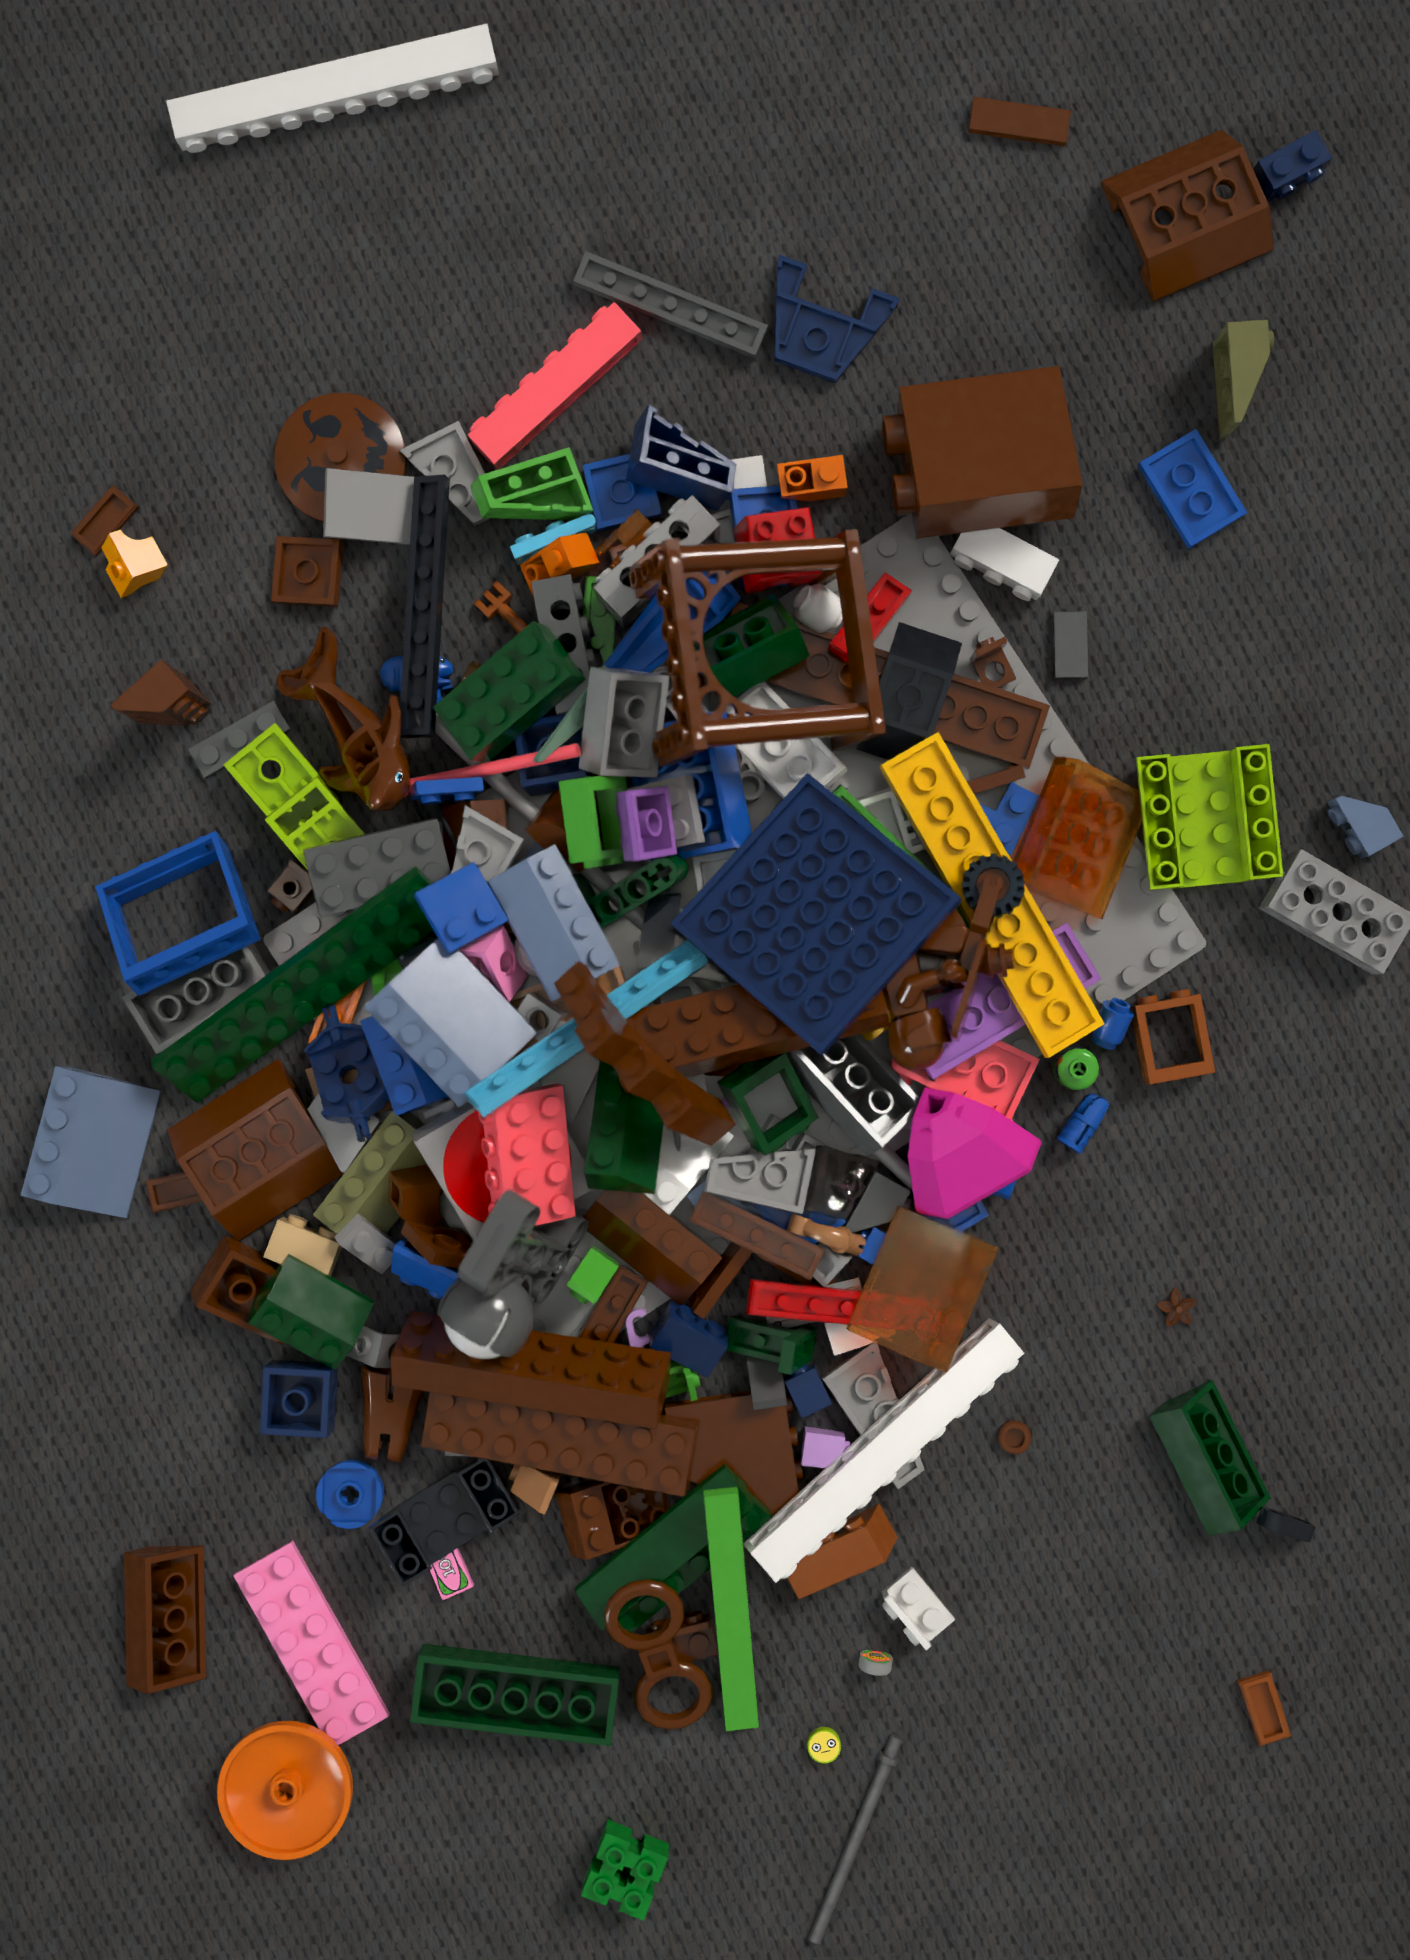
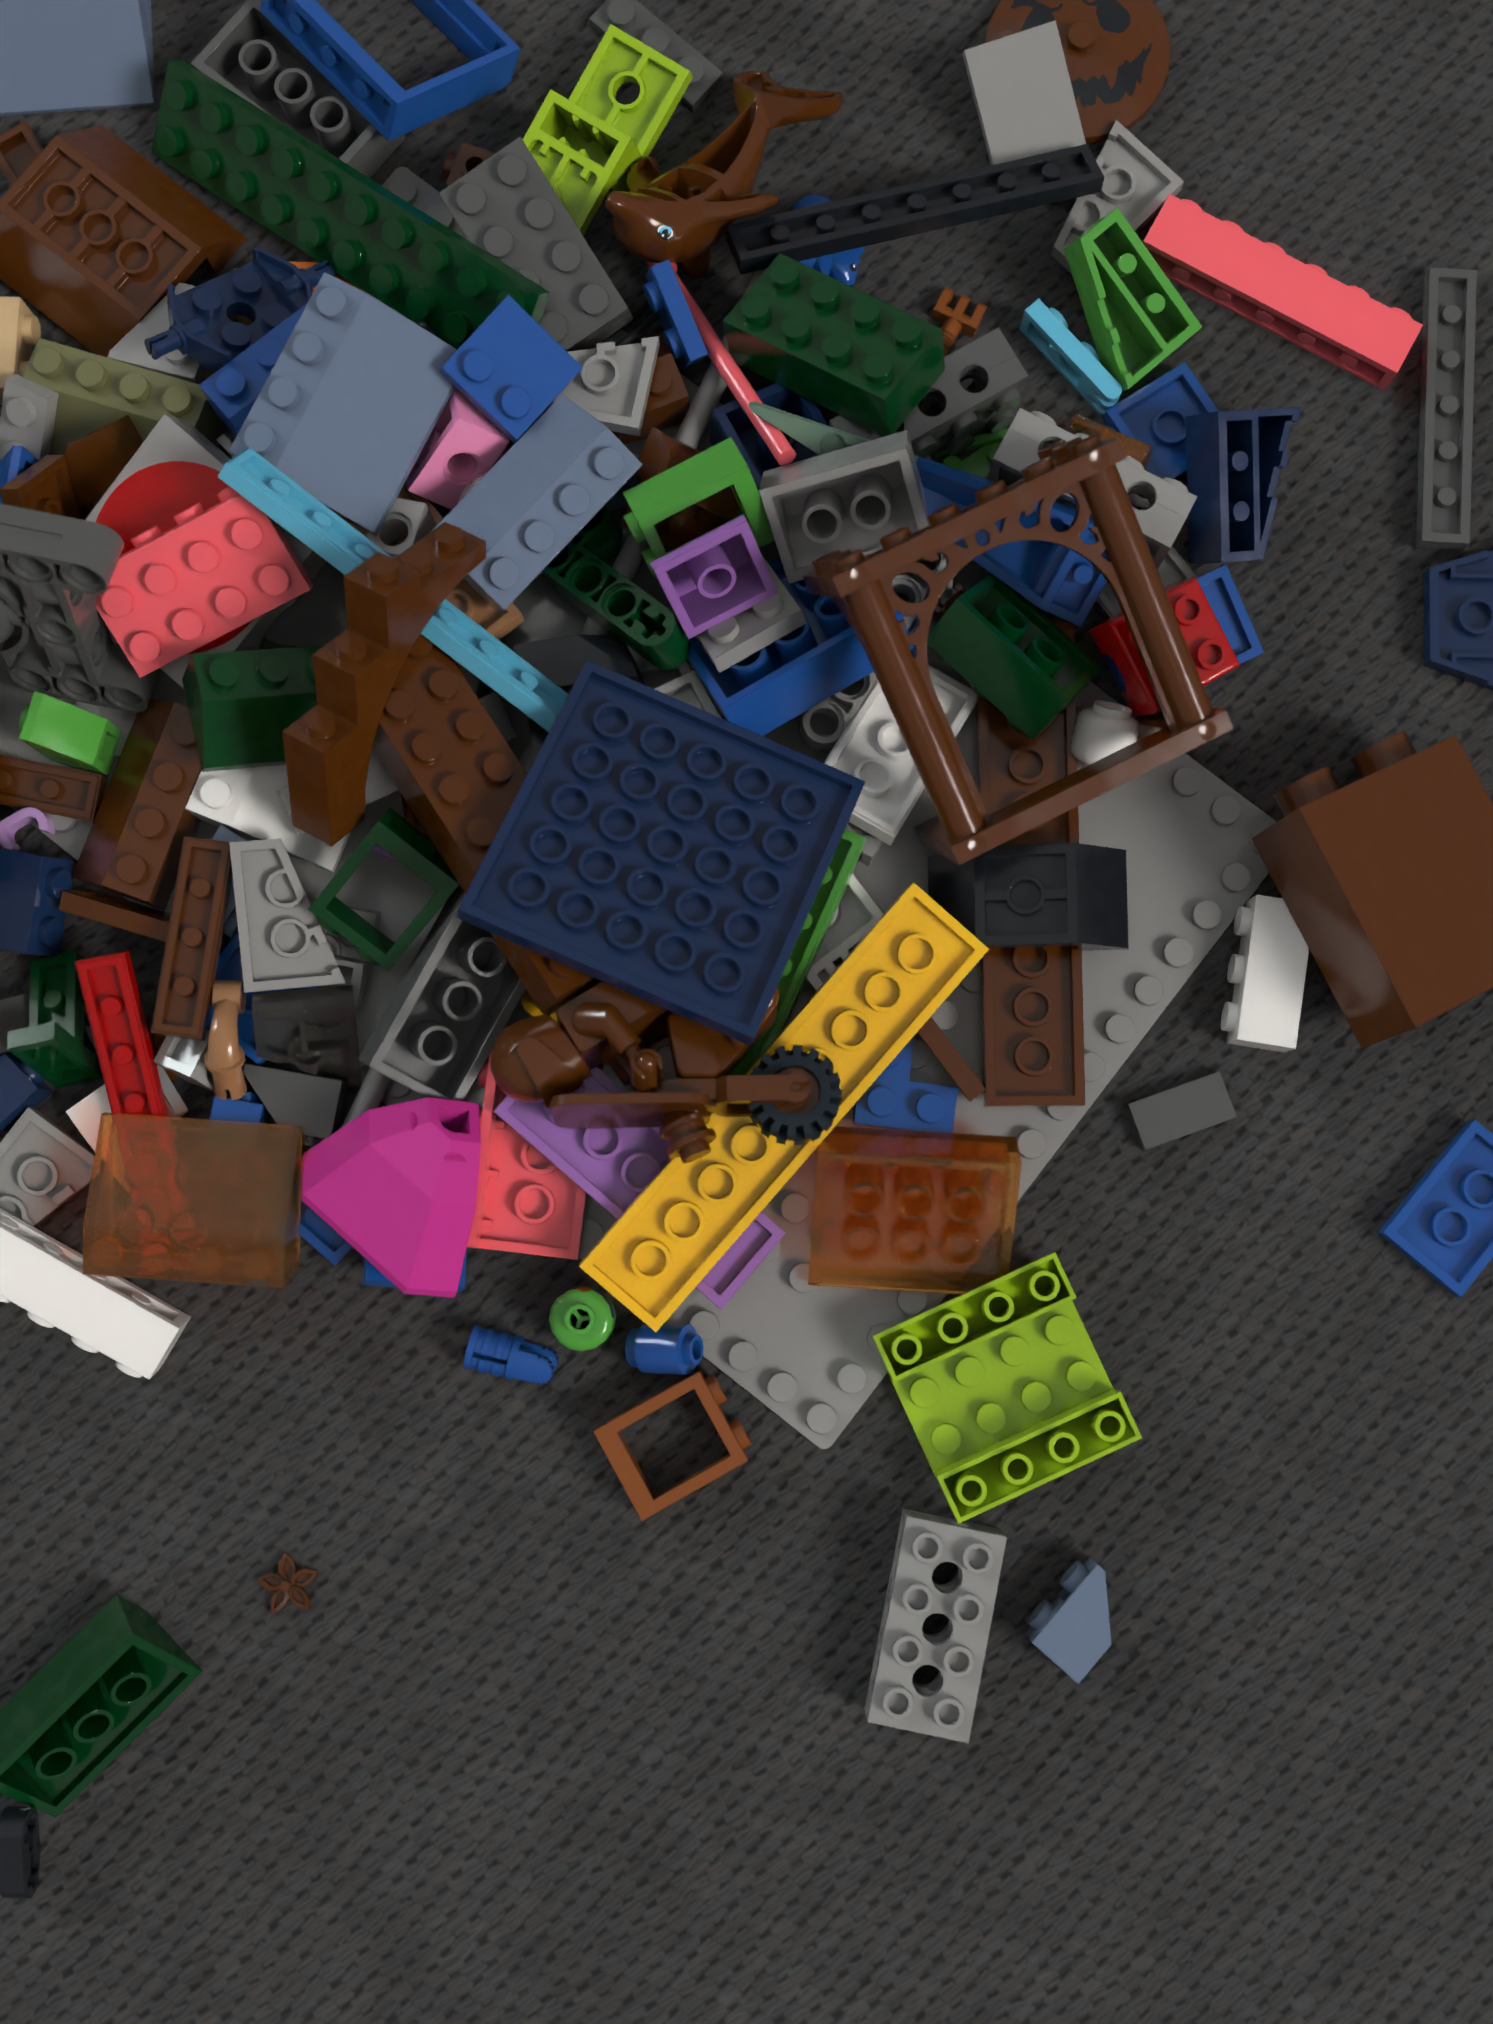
camera: 70 degrees right, 5 degrees down
reddish brown plate [271,536,344,607] -> none
orange slope [520,532,600,595] -> none
white tile [731,455,767,489] -> none
orange slope [777,455,848,501] -> none
red tile [828,572,912,663] -> none
reddish brown bracket [969,637,1016,688] -> none
reddish brown tile [997,1420,1031,1454] -> none

